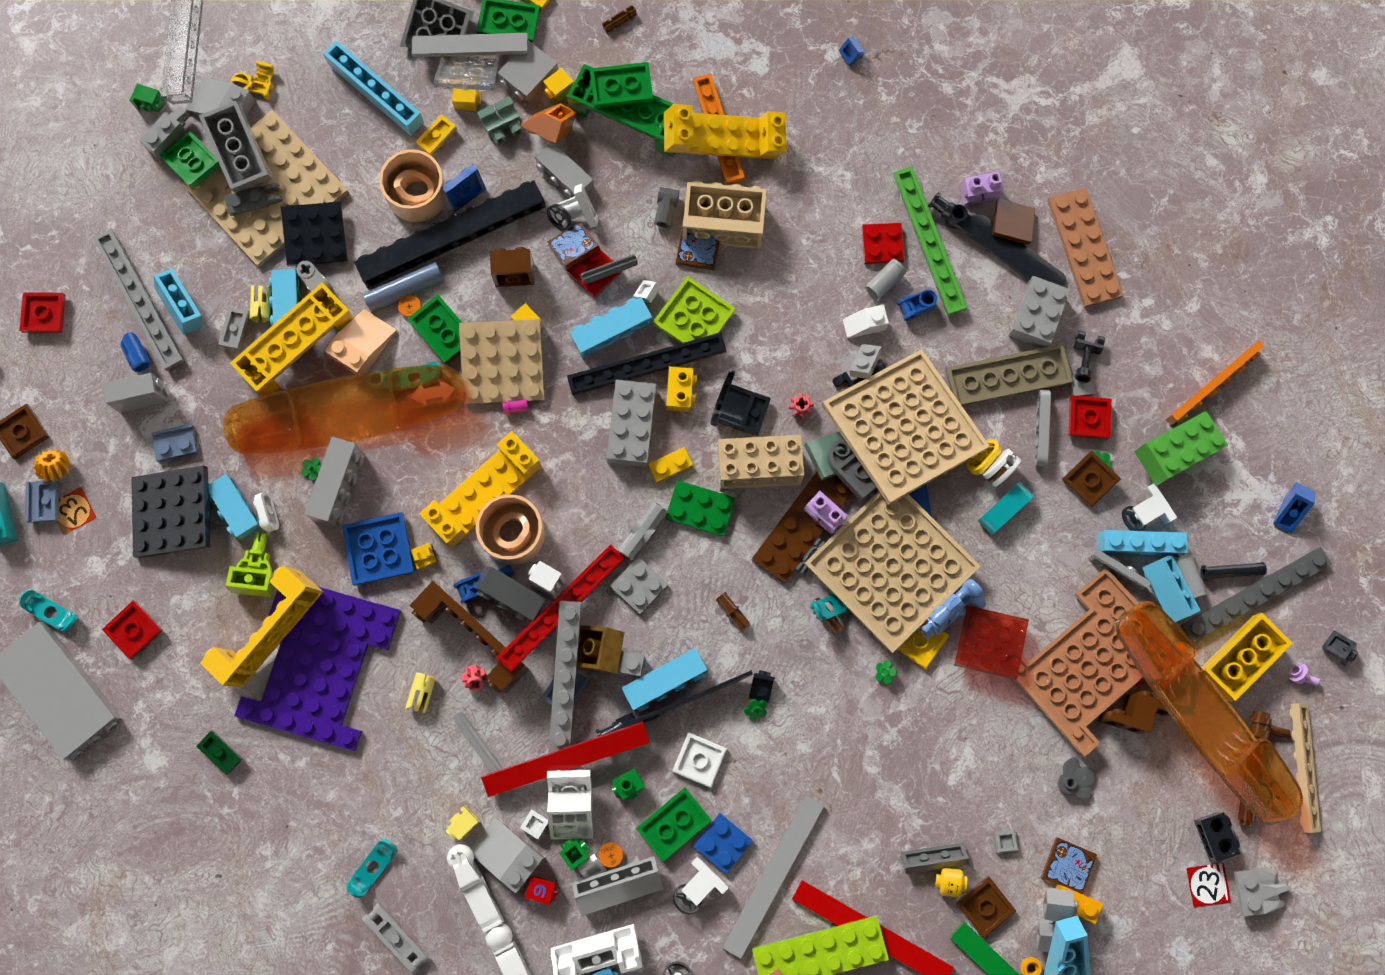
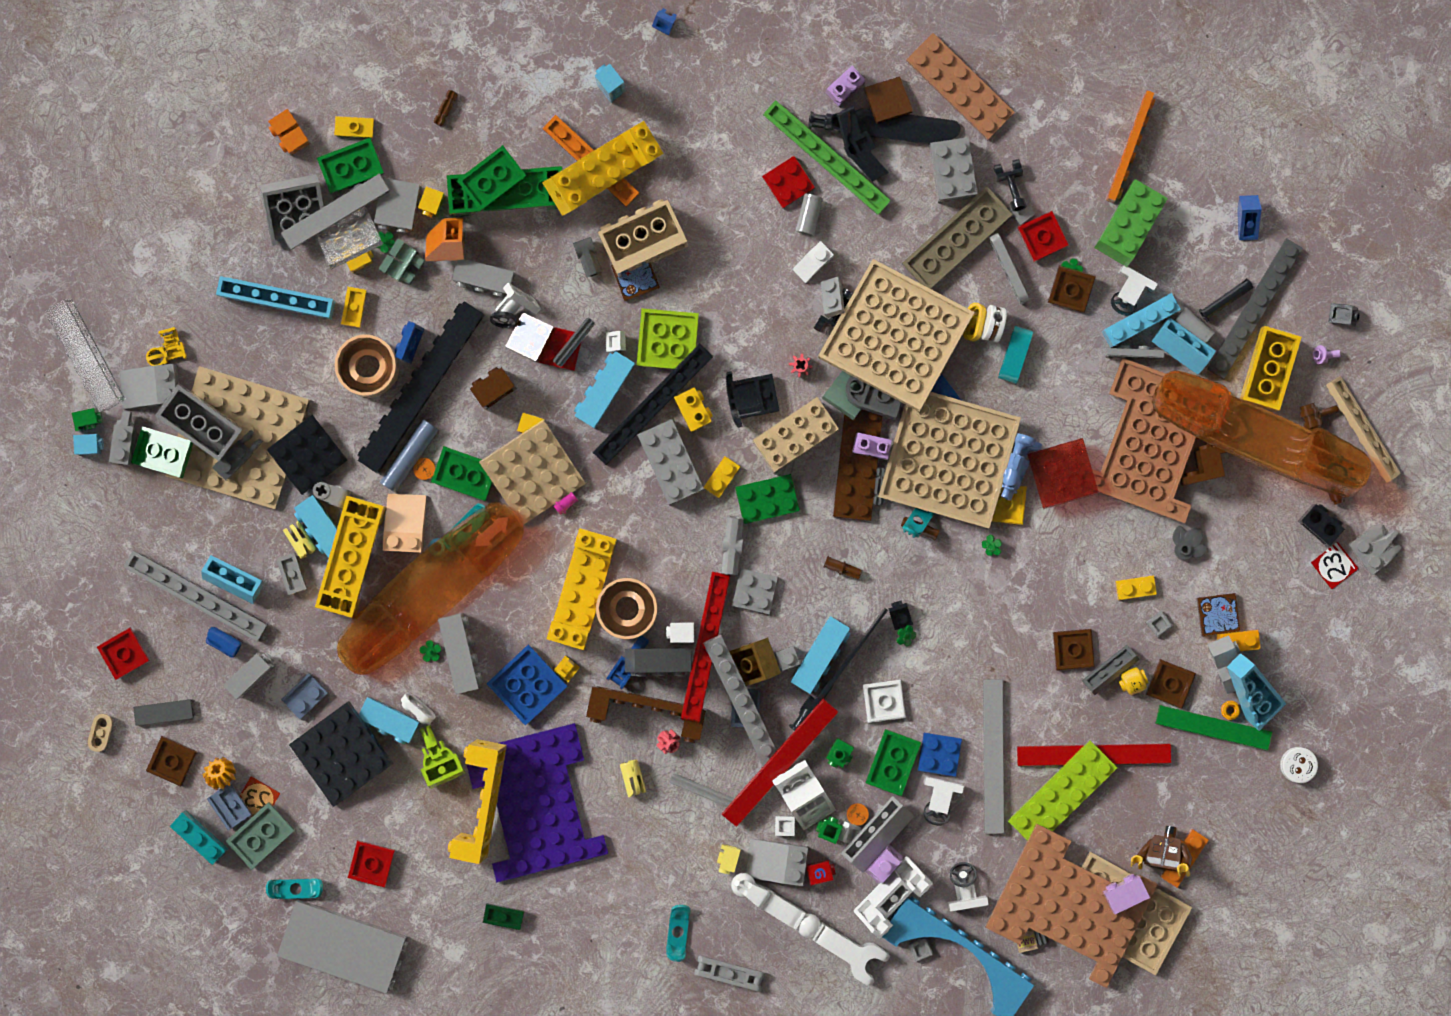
camera: 30 degrees left, 10 degrees up
blue piece [897,290,937,321] -> none
none -> medium azure brick [73,434,104,455]
none -> dark grey tile [133,699,194,726]
none -> sand green plate [226,802,295,870]
none -> green plant [374,231,395,253]
none -> medium azure brick [595,64,626,102]
none -> black plate [837,105,889,182]
none -> lavender torso [865,844,903,884]
none -> reddish brown tile [1053,629,1095,670]
none -> yellow plate [1115,575,1157,600]

